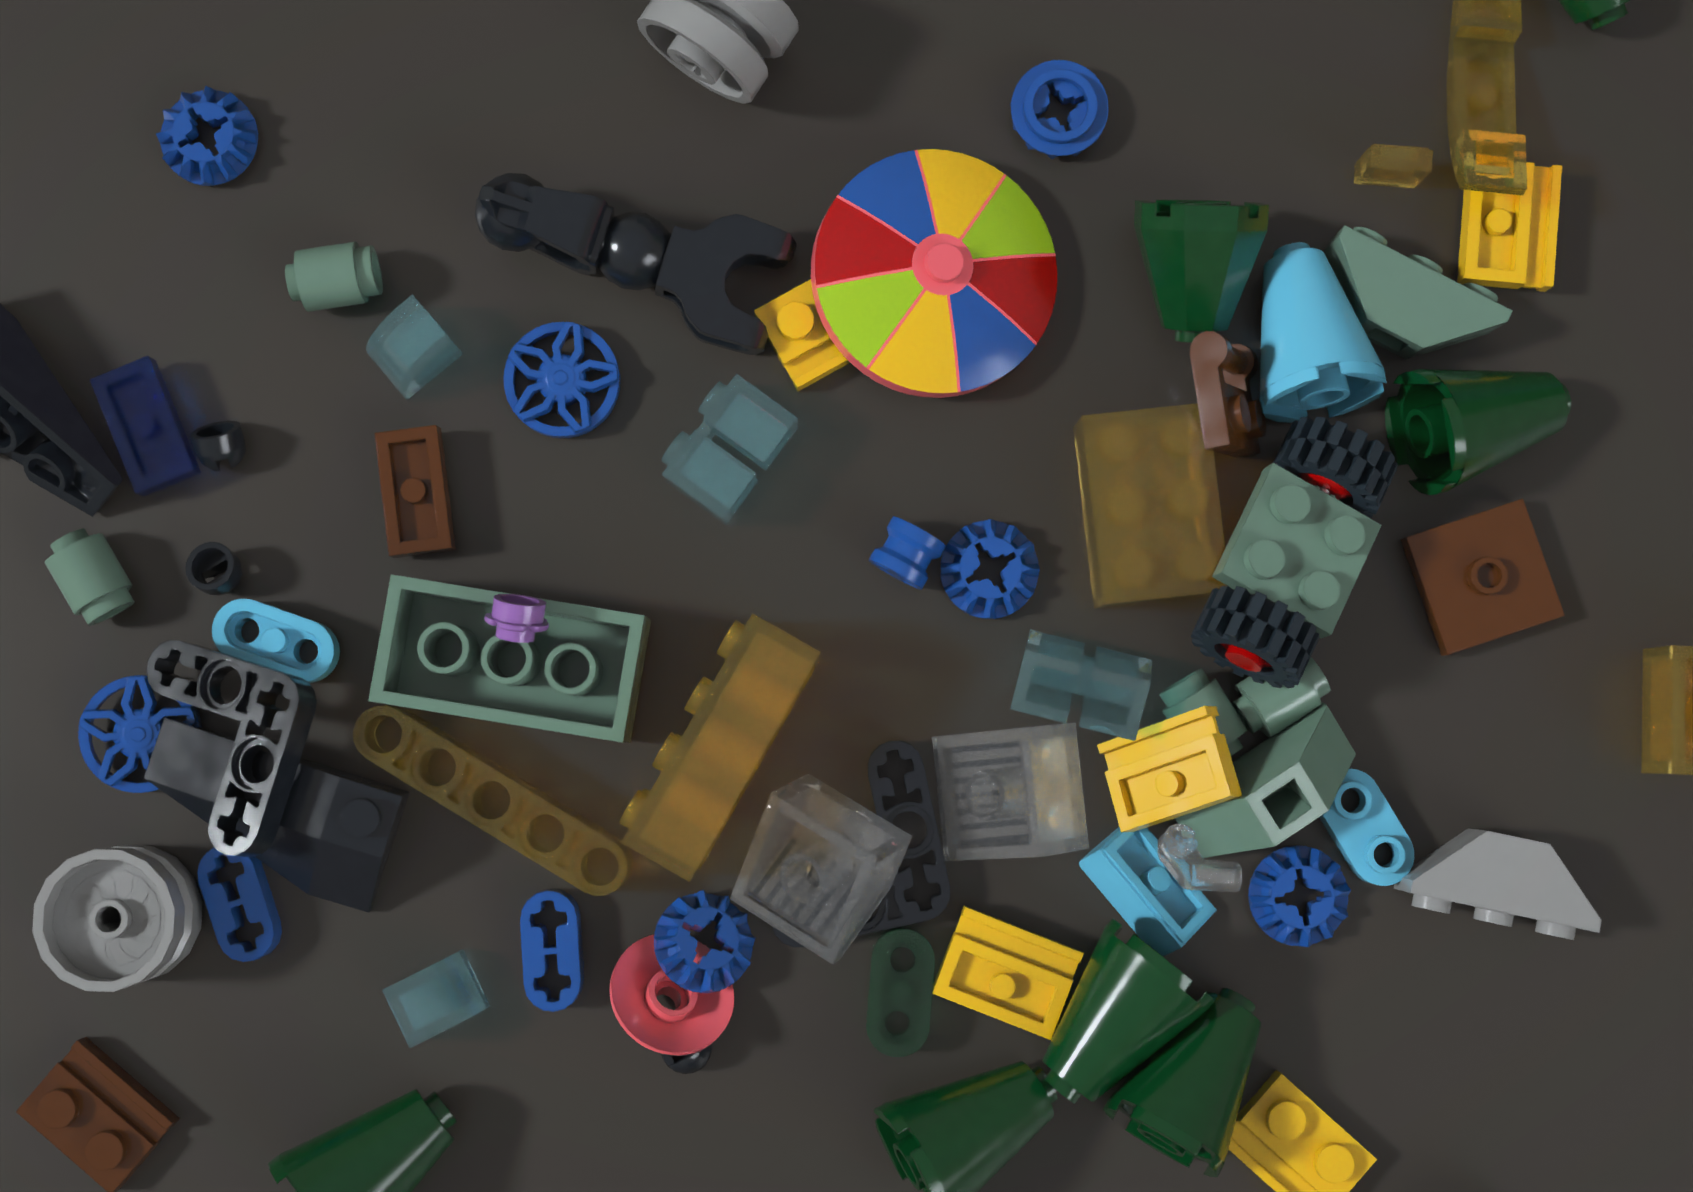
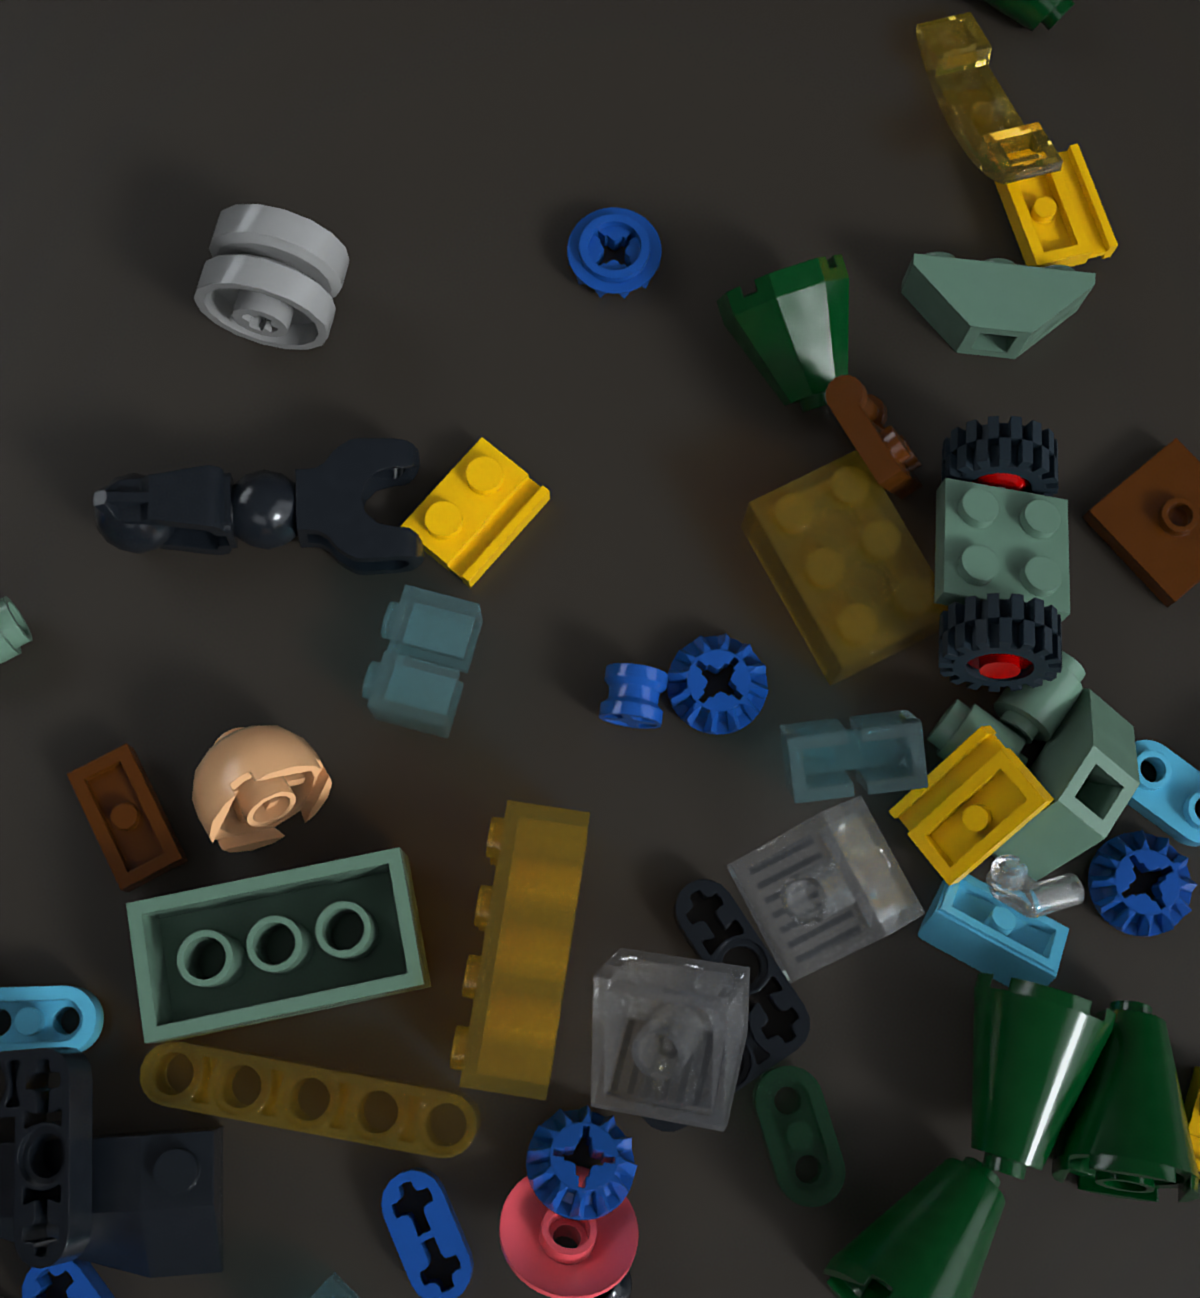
camera: 20 degrees left, 10 degrees down
clear light blue brick [366,294,463,400] -> none
medium lavender plate [484,594,549,643] -> none
blue wheel [503,322,621,438] -> none
dish [811,149,1058,398] -> none
yellow plate [931,905,1084,1040] -> none
medium azure cone [1259,242,1387,423] -> none
clear yellow tile [1354,144,1433,188] -> none
dark green cone [1385,369,1571,495] -> none
none -> light nougat cylinder [192,725,332,853]

